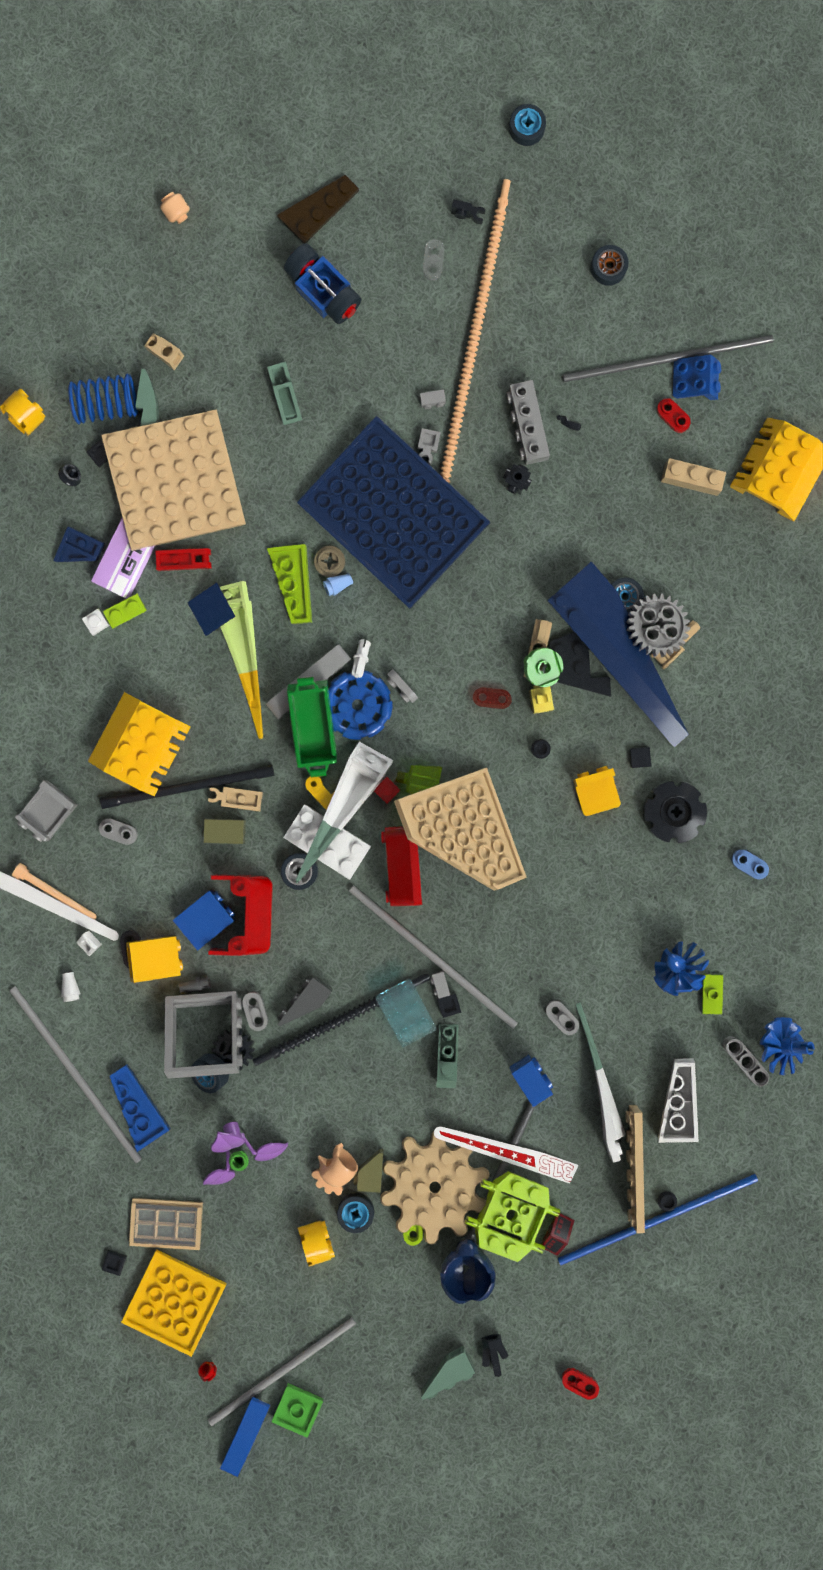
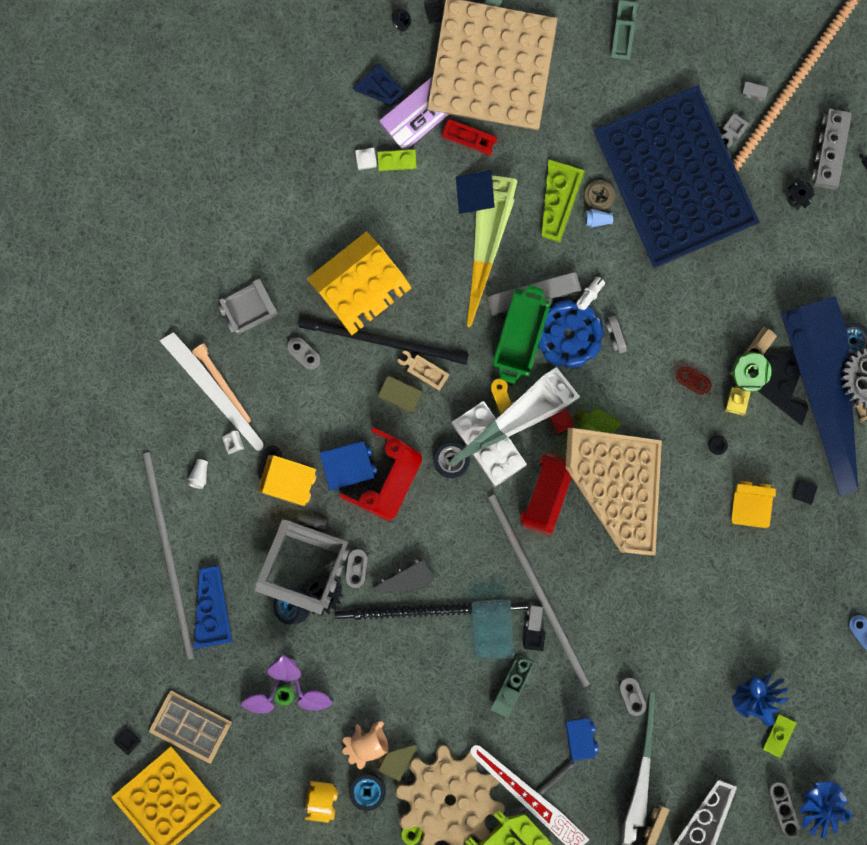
camera: 20 degrees right, 5 degrees down
black piece [643,781,707,843] -> none

